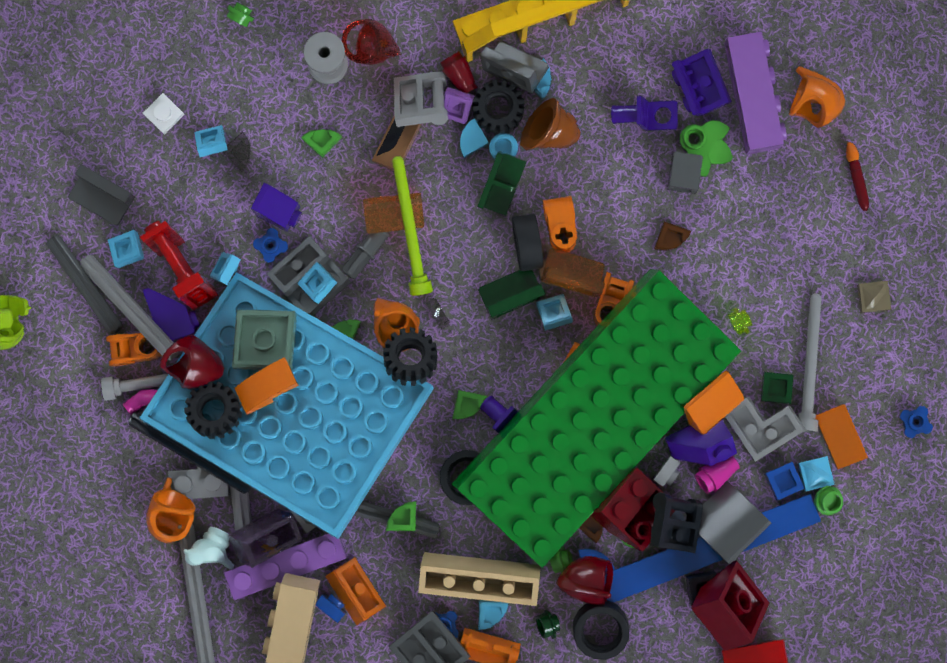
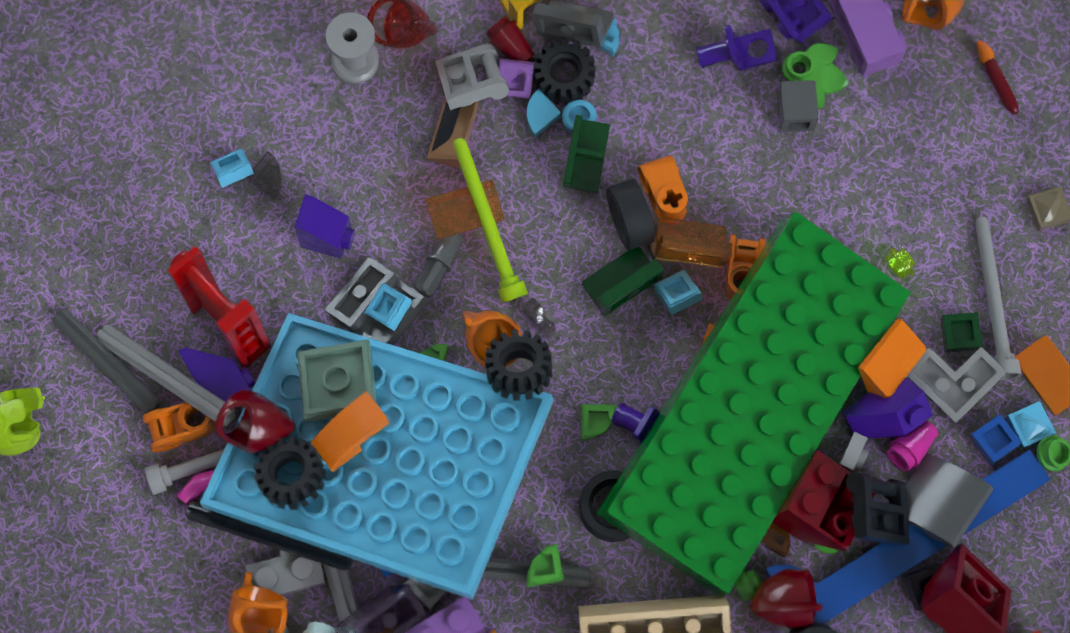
camera: 10 degrees left, 10 degrees down
dark grey panel [68,164,135,226] -> none
medium azure tile [108,230,145,268] -> none
white plate [143,93,185,135] -> none
medium azure tile [210,252,241,285] -> none
bright green plate [227,2,255,27] -> none
blue plate [253,228,288,263] -> none
bright green tile [301,129,342,158] -> none
dark orange piece [520,98,581,151] -> none
reddish brown tile [654,221,691,251] -> none

